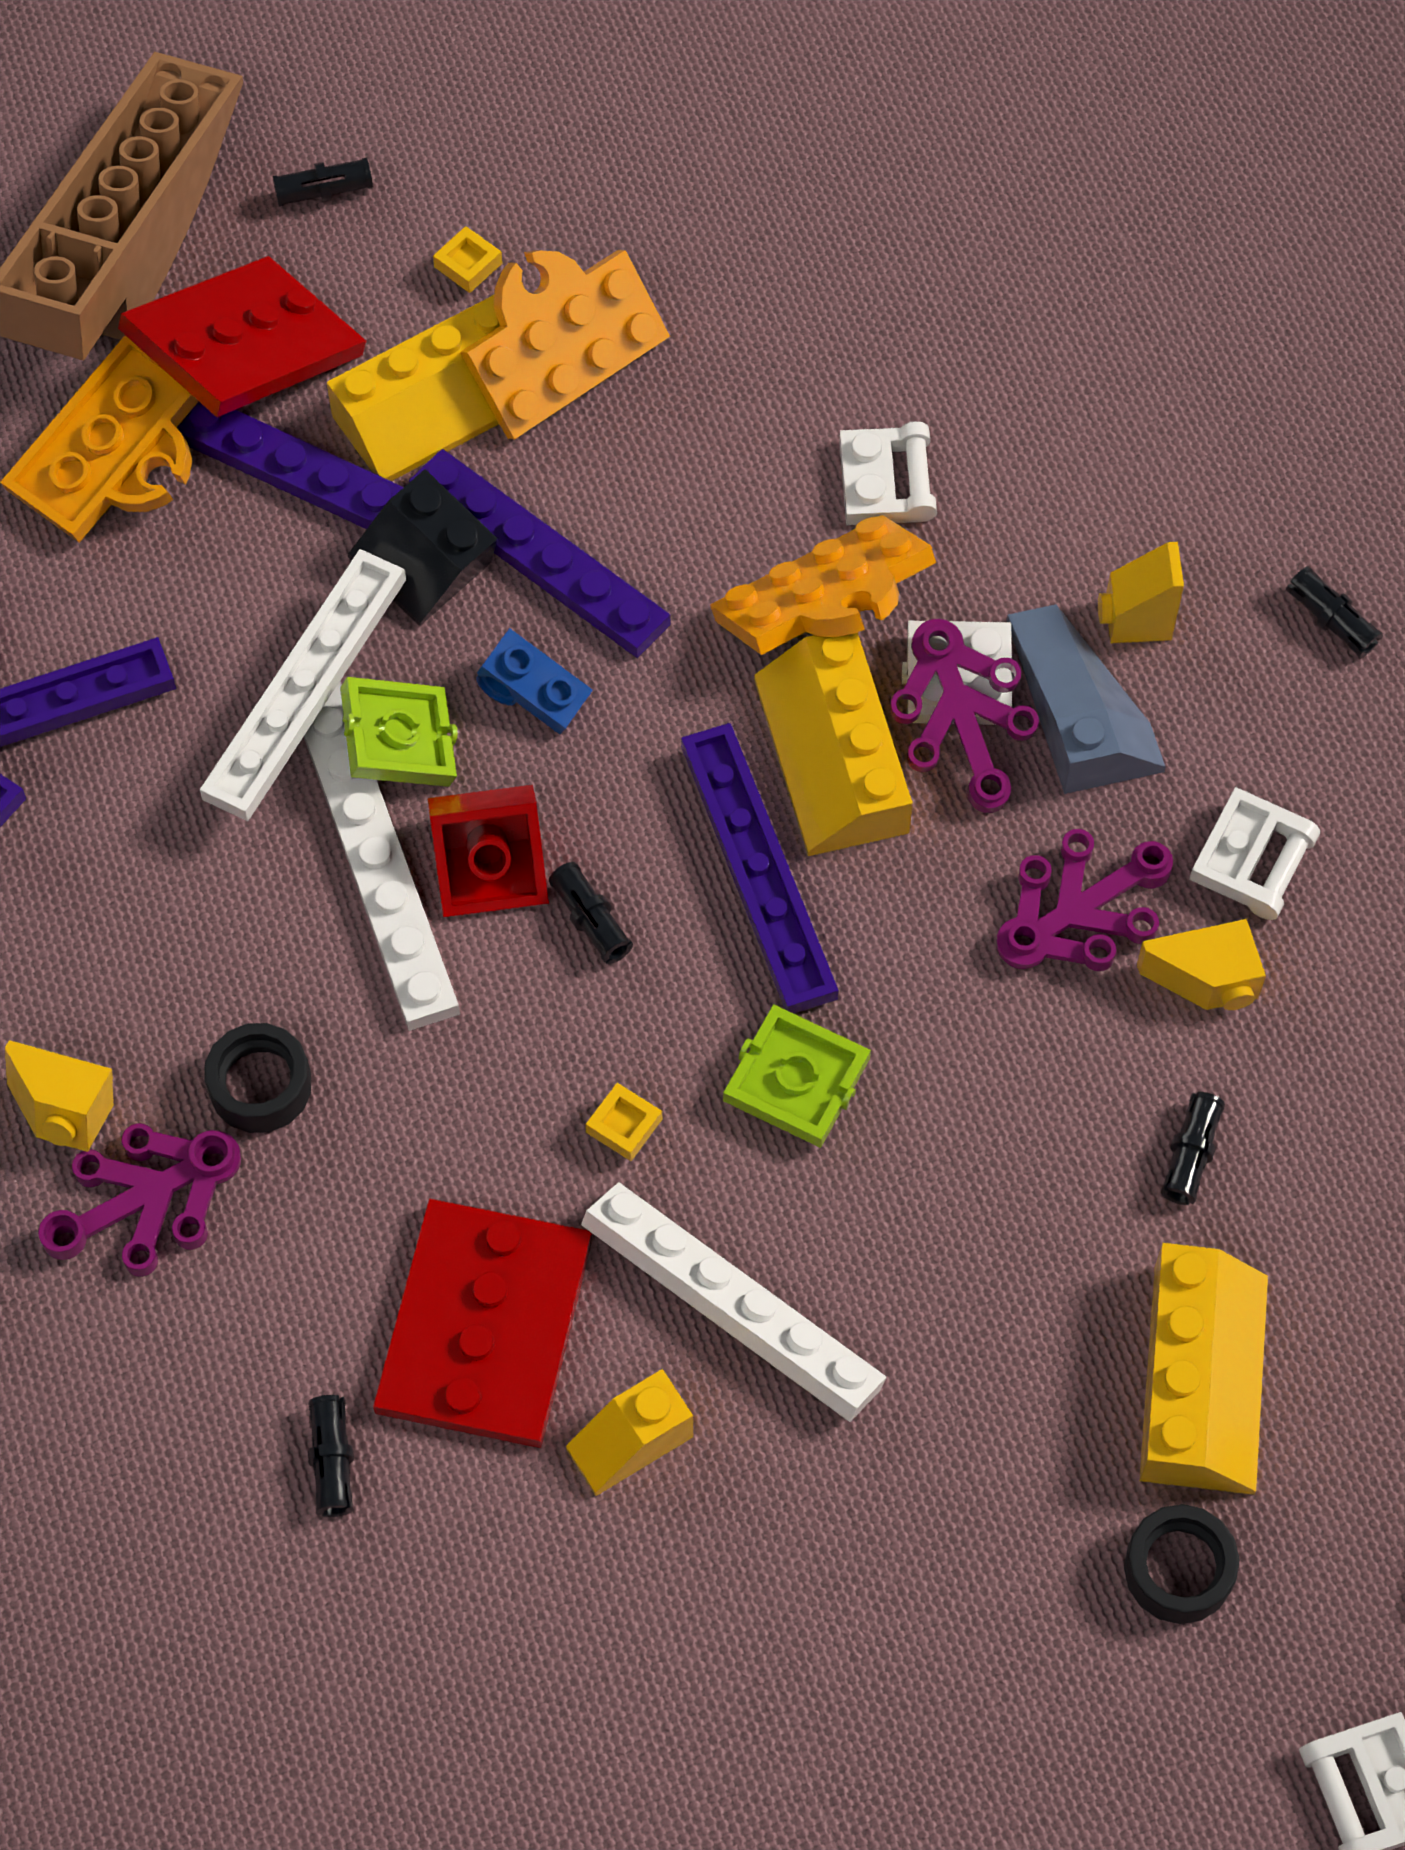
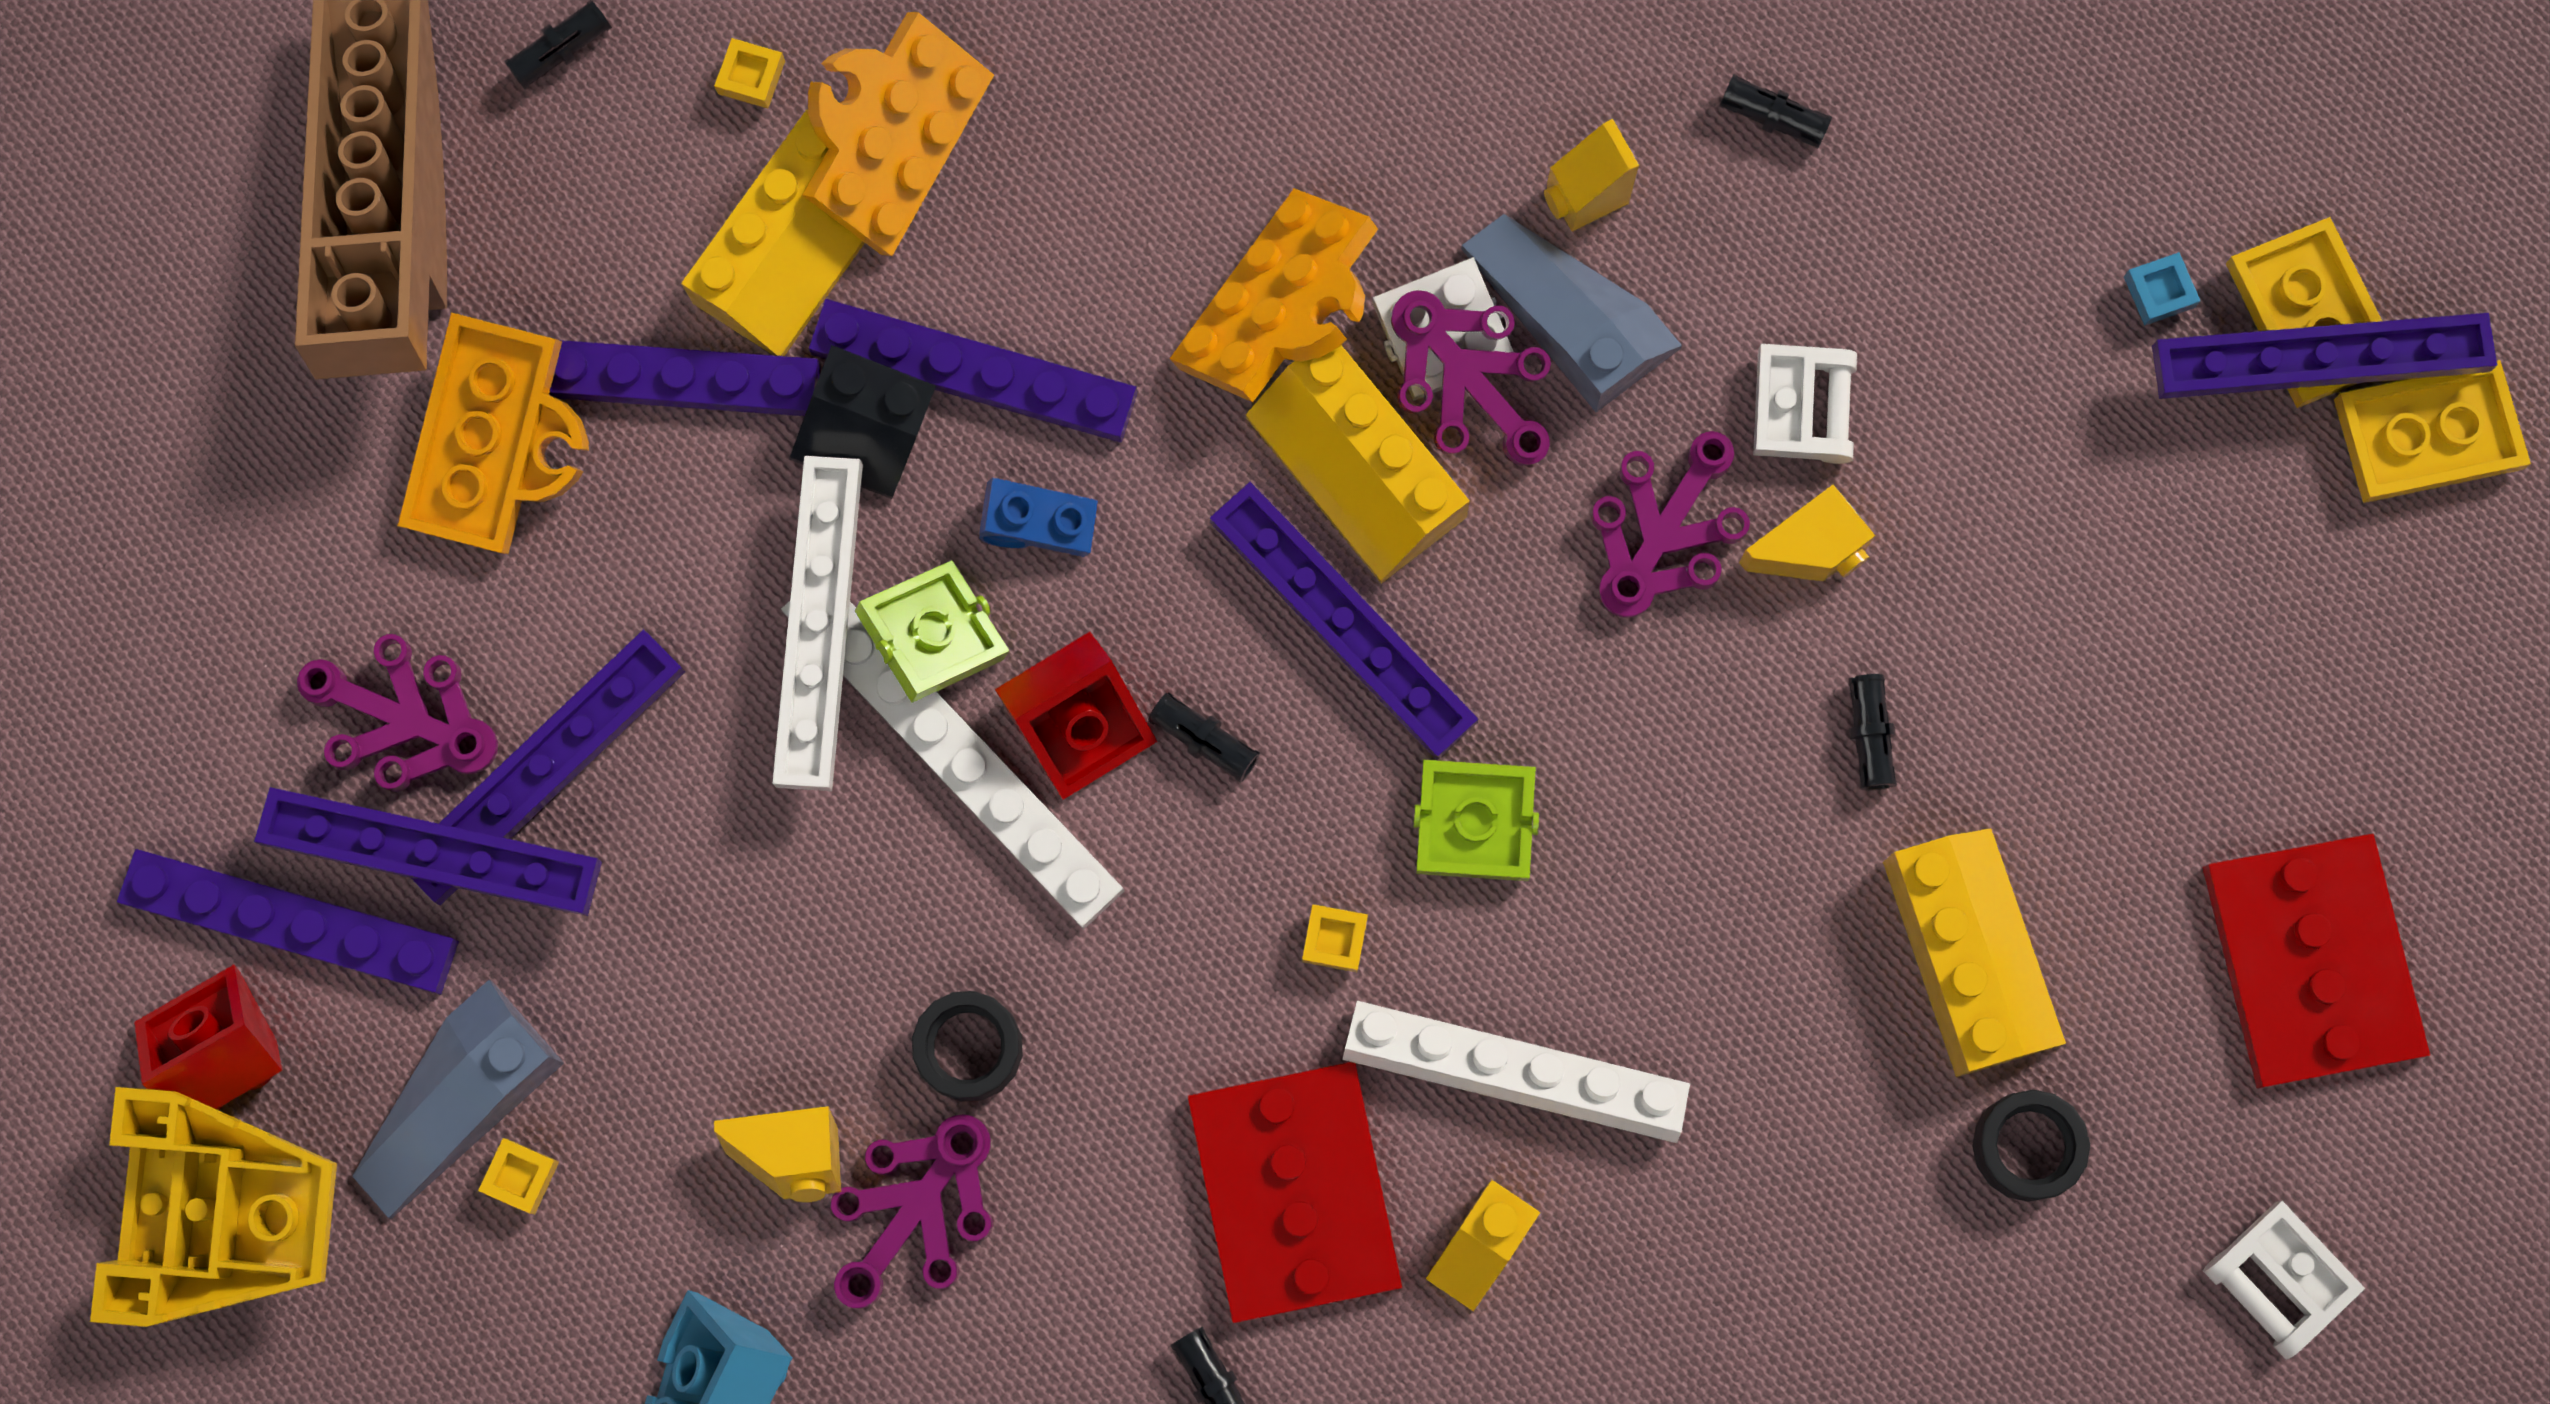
camera: 20 degrees left, 15 degrees up
red plate [118,256,366,417] -> none
white plate [839,421,937,525] -> none

